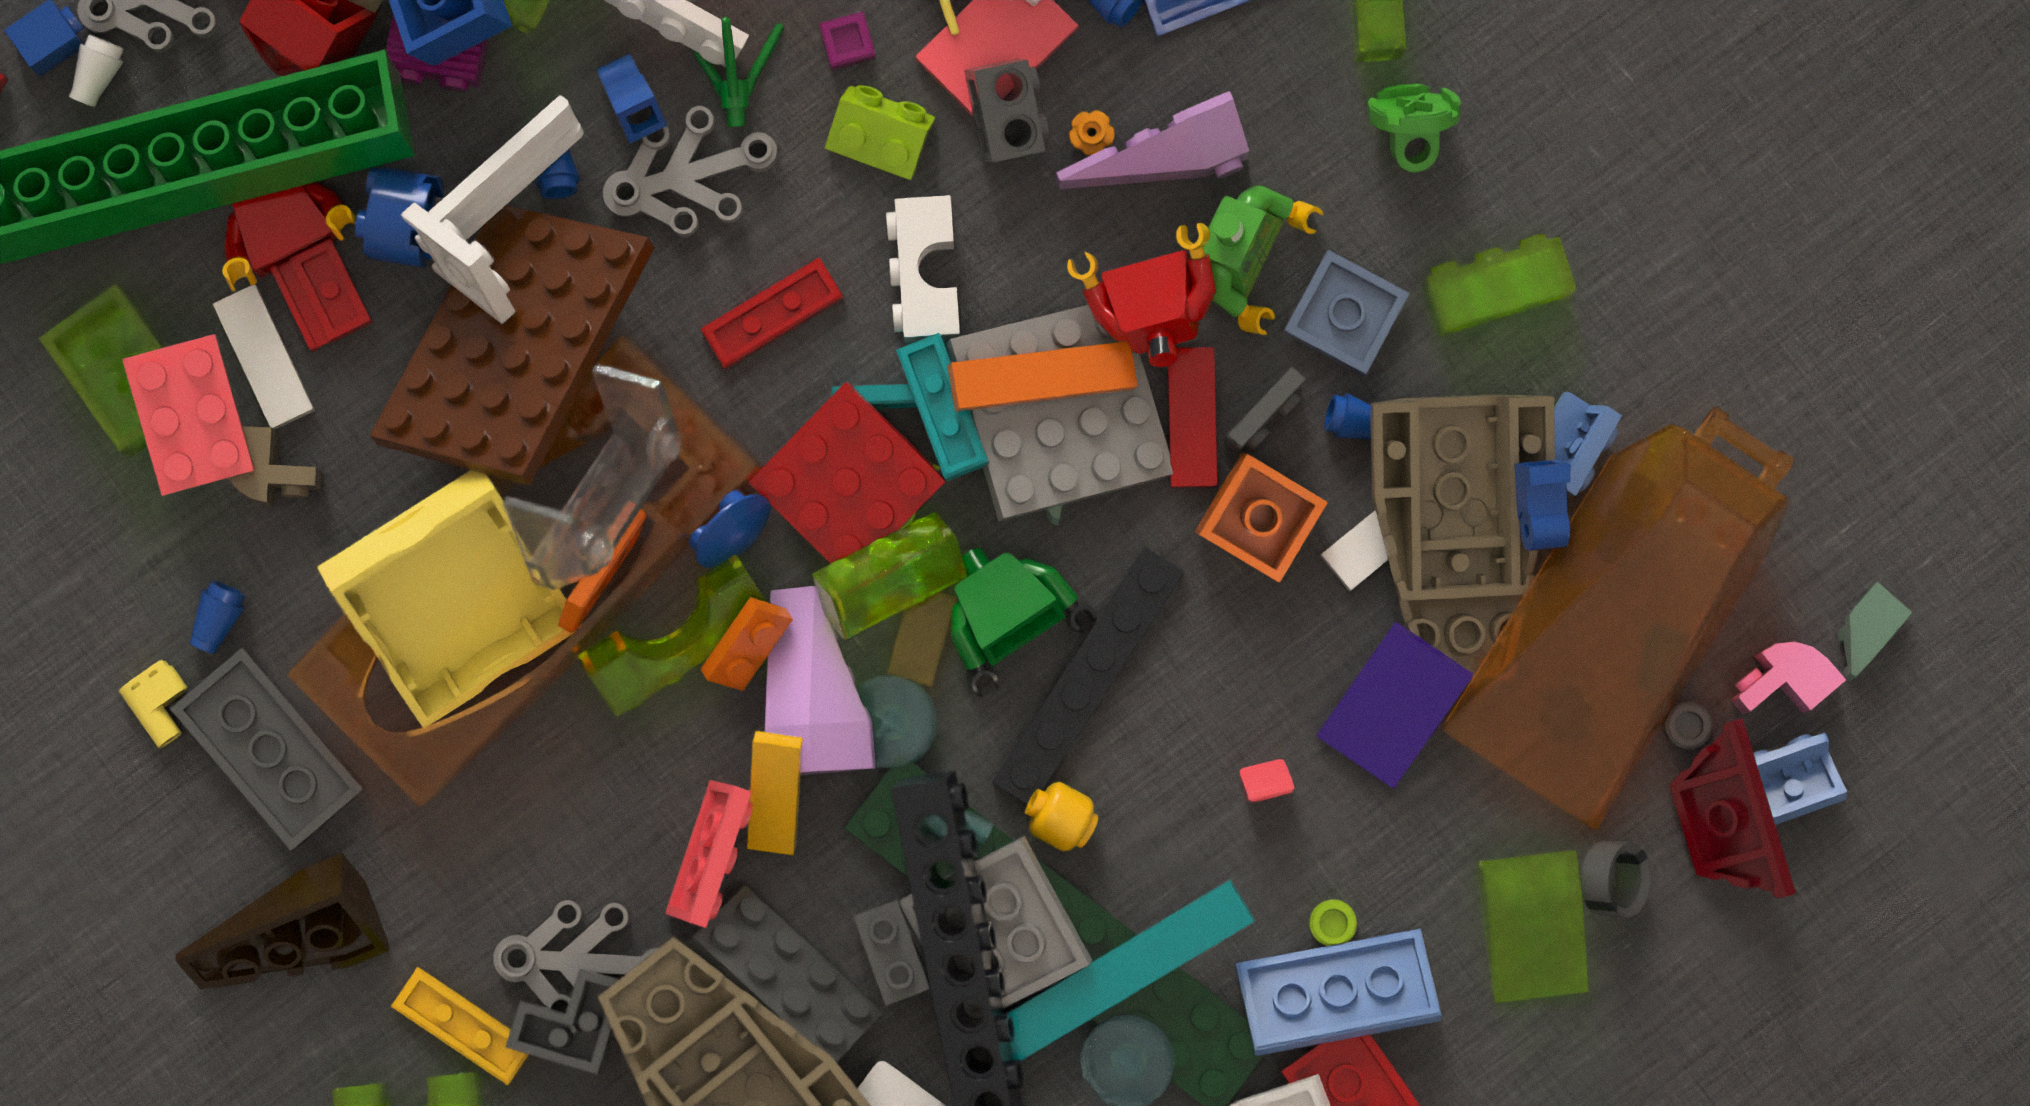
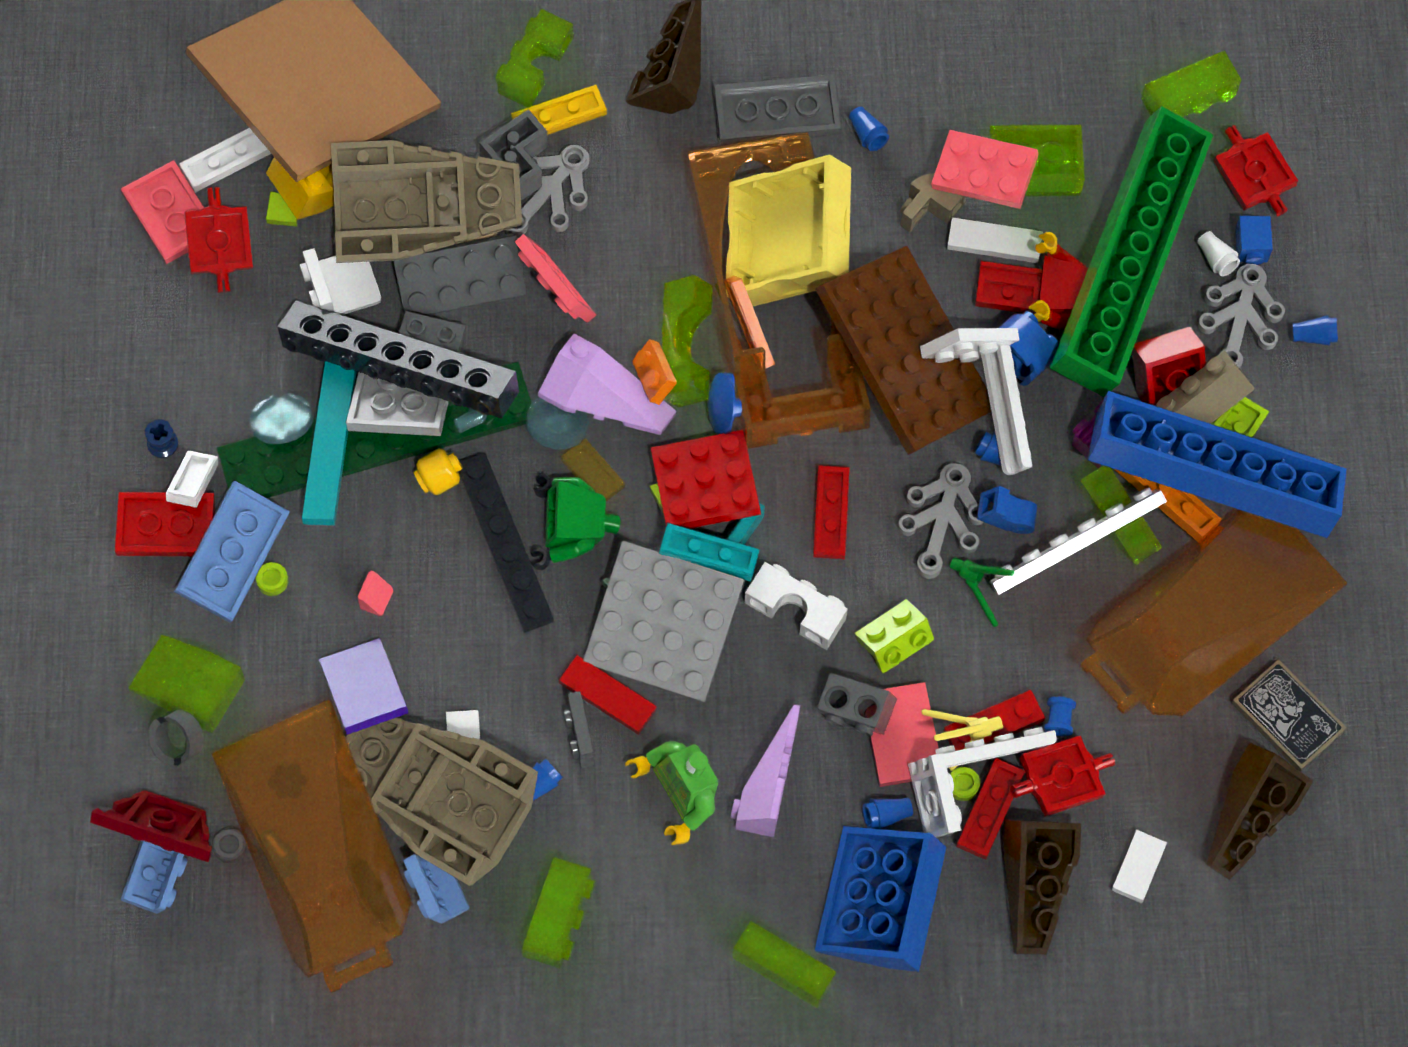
camera: 125 degrees right, 15 degrees down
light yellow piece [119,659,188,749] -> none
clear windscreen [503,364,682,590] -> none
yellow tile [747,731,803,855] -> none
clear neon green brick [812,512,967,640] -> none
magenta tile [819,11,876,70] -> none
orange tile [947,341,1138,412] -> none
red torso [1067,223,1216,367] -> none
light orange plate [1069,110,1115,155] -> none
orange brick [1194,452,1328,583] -> none
sand blue plate [1283,250,1410,377] -> none
bright green tile [1368,84,1461,172] -> none
blue leg [1514,460,1571,551] -> none
bright pink brick [1731,642,1846,714] -> none
sand green slope [1837,581,1912,682] -> none

